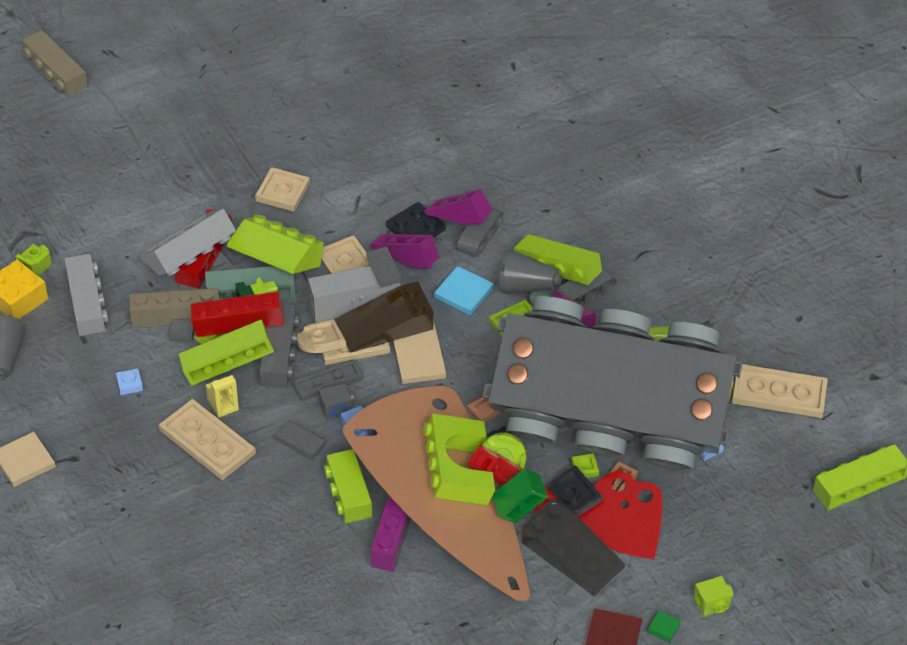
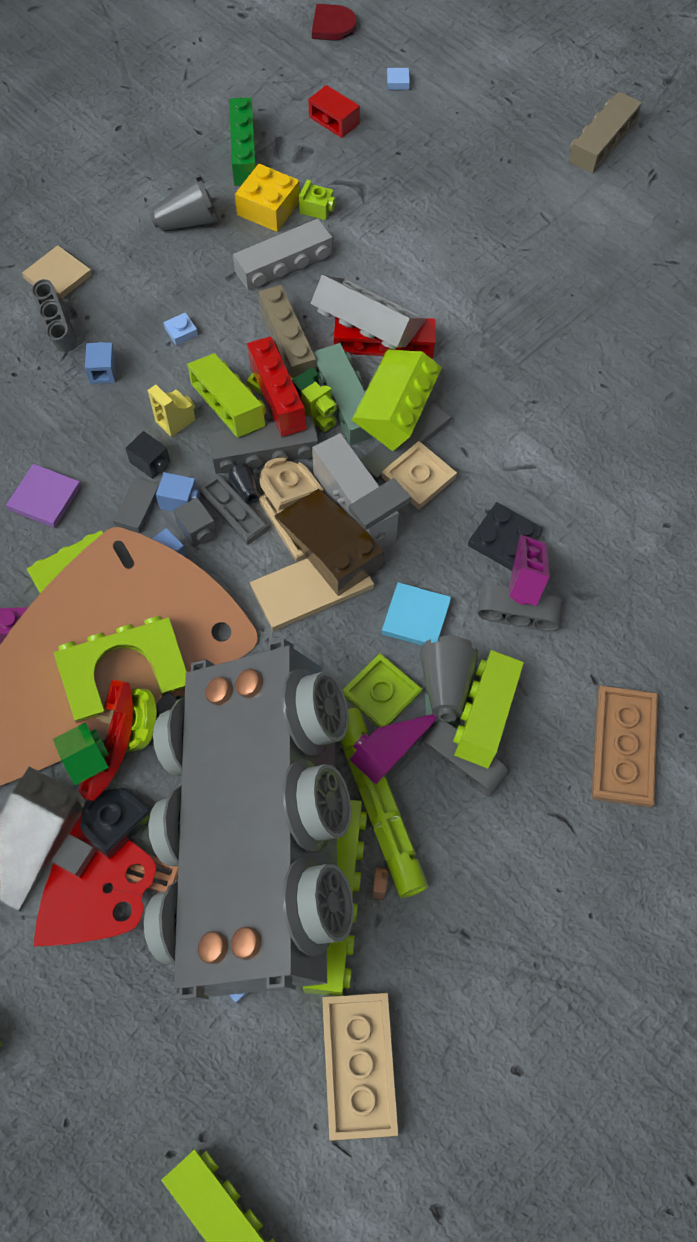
camera: 75 degrees right, 15 degrees up
tan plate [159,399,256,481] -> none
tan plate [255,167,310,212] -> none
magenta slope [370,234,440,269] -> none
none -> medium lavender tile [6,464,81,528]
none -> dark grey beam [32,279,77,352]
none -> dark grey tile [52,834,96,877]
none -> medium blue brick [85,342,116,384]
none -> black brick [125,431,170,479]
none -> medium blue brick [156,472,200,512]
none -> black cone [229,463,260,504]
none -> medium nougat tile [591,686,658,808]

